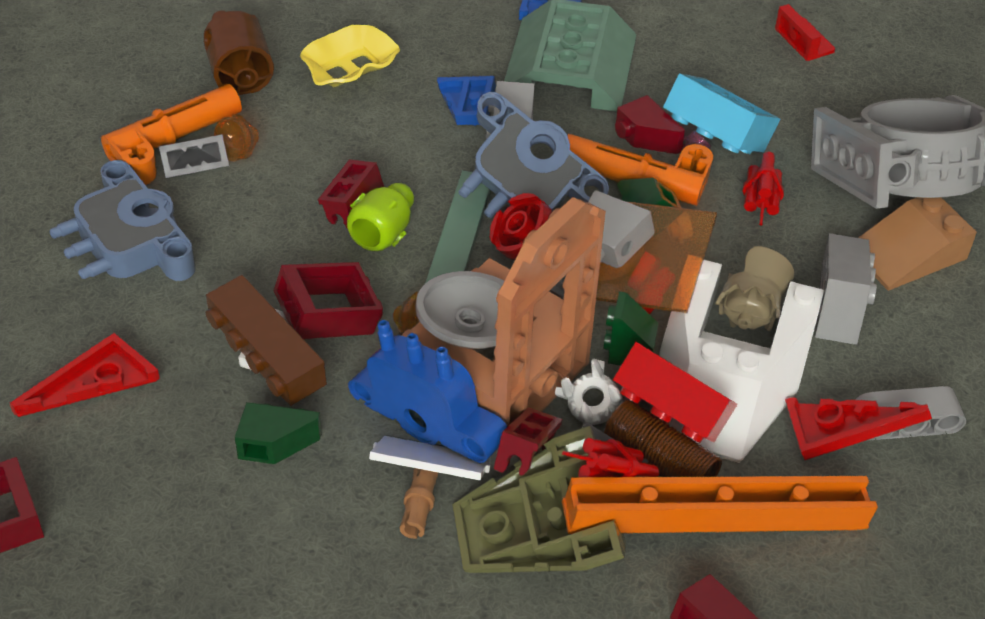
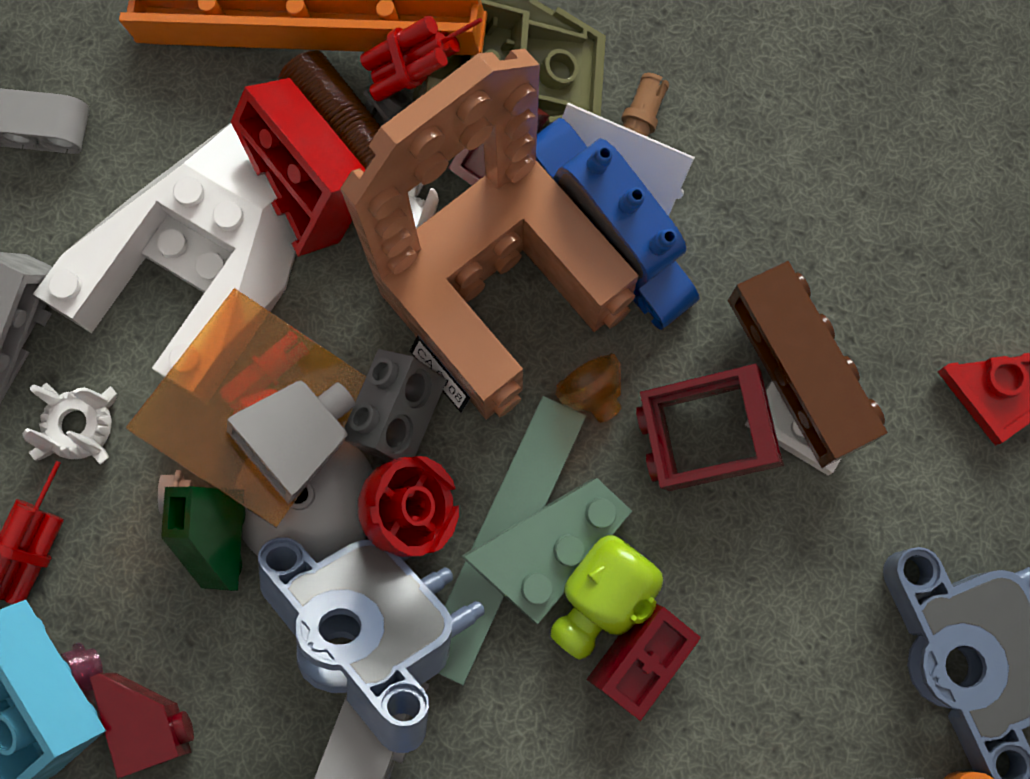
camera: 165 degrees left, 30 degrees up
dark green slope [235,402,322,464] -> none
light grey dish [416,271,504,349] -> none
orange piece [568,134,713,206] -> none
dark green slope [603,291,658,366] -> none
dark tan hat [715,246,794,331] -> none
red wing [785,398,932,460] -> none
none -> white piece [23,383,117,465]
none -> sand green wing [461,478,632,624]

